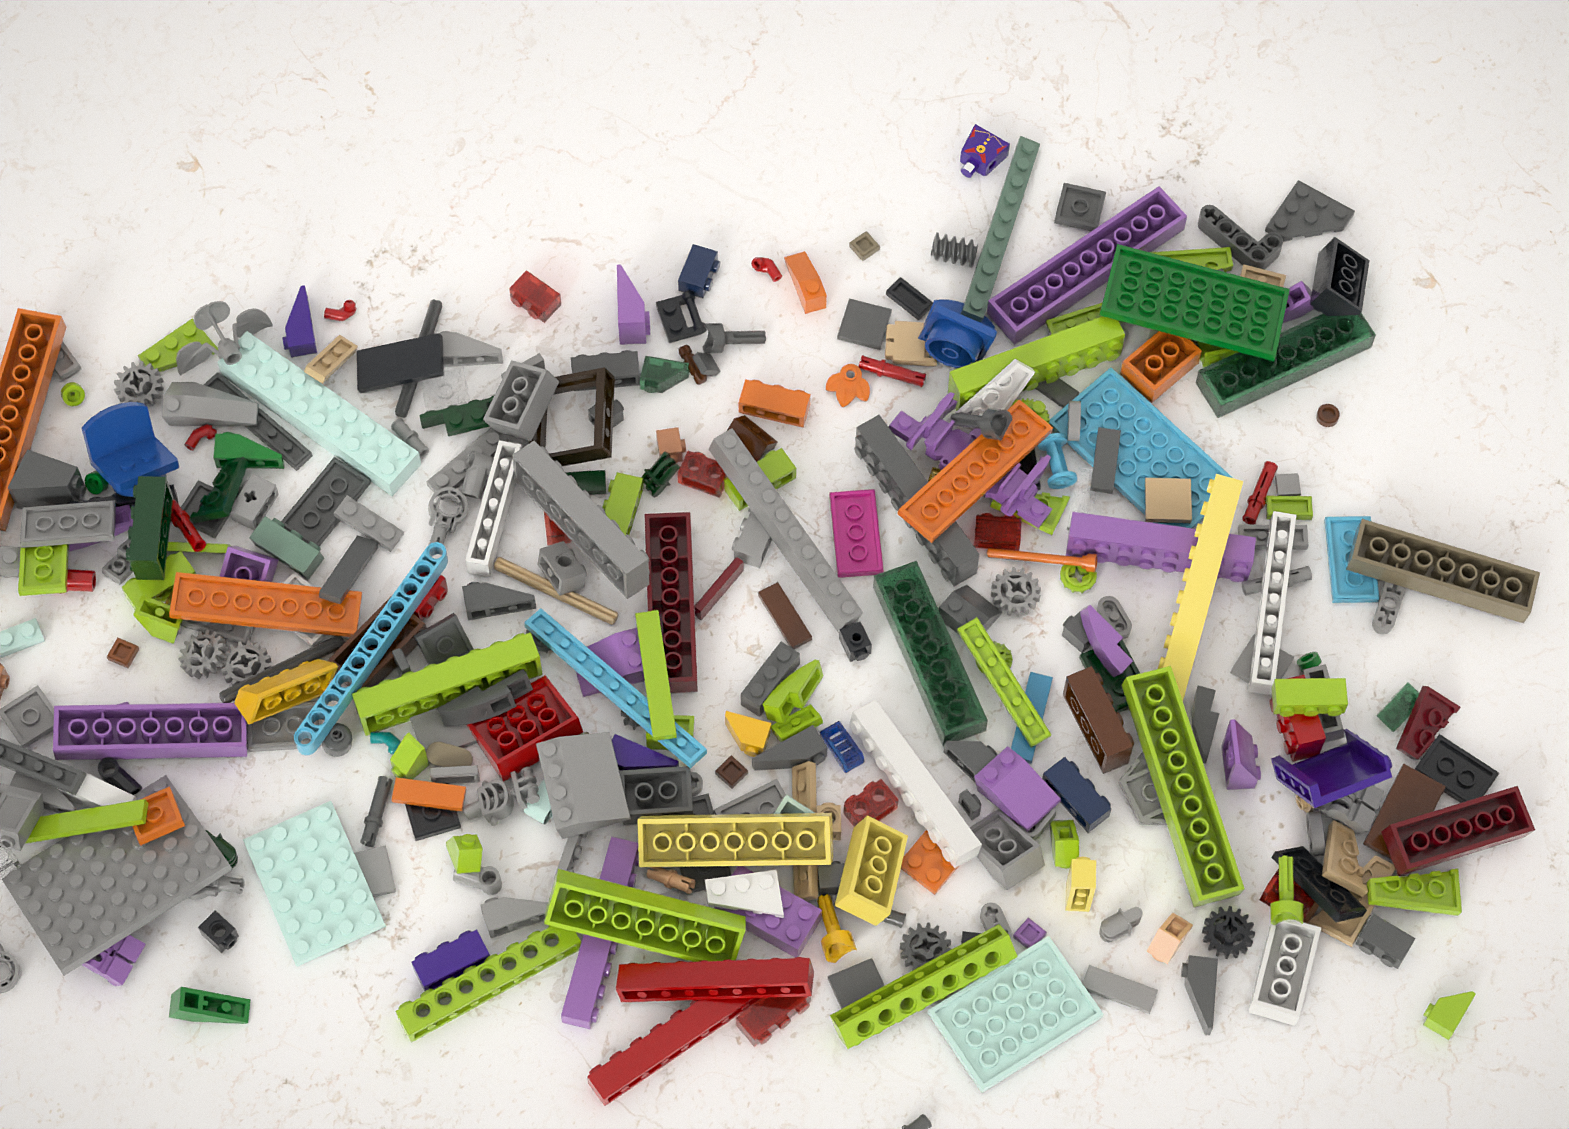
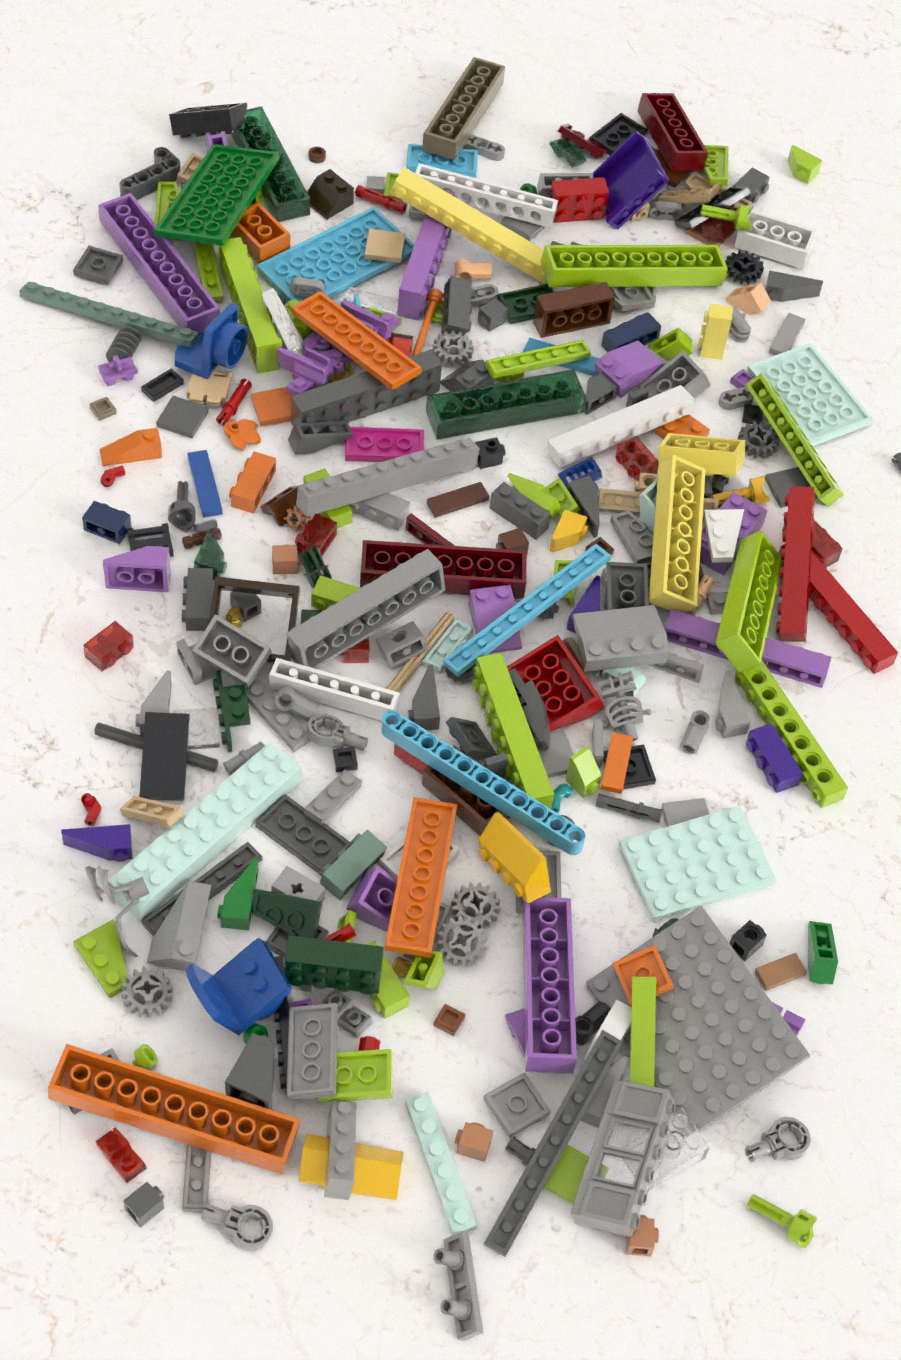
camera: 90 degrees left, 10 degrees down
red arm [184,424,217,451] -> none
dark grey axle [219,636,345,703] -> none
dark grey tile [319,535,378,604] -> none
dark tan tile [426,742,473,767] -> none
lime slope [446,834,483,874] -> none
lime tile [635,610,677,741] -> none
dark grey piece [950,408,1013,440] -> none
dark purple torso [960,124,1010,178] -> none
medium lavender slope [1080,605,1133,677] -> none
dark grey tile [1090,427,1121,494] -> none
medium lavender slope [1221,719,1261,790] -> none
dark grey plate [1265,180,1355,242] -> none
lime brick [1271,678,1348,717] -> none
none -> medium lavender hips [98,355,138,386]
none -> blue tile [187,450,223,518]
none -> clear yellow hose [226,607,243,628]
none -> orange tile [251,387,292,426]
none -> dark grey slope [288,420,354,454]
none -> dark brown slope [303,169,354,220]
none -> black plate [333,747,358,772]
none -> light aqua tile [422,618,473,674]
none -> dark grey brick [441,276,474,336]
none -> light nougat piece [454,259,492,281]
none -> reddish brown brick [496,528,529,553]
none -> medium nougat tile [755,953,807,991]

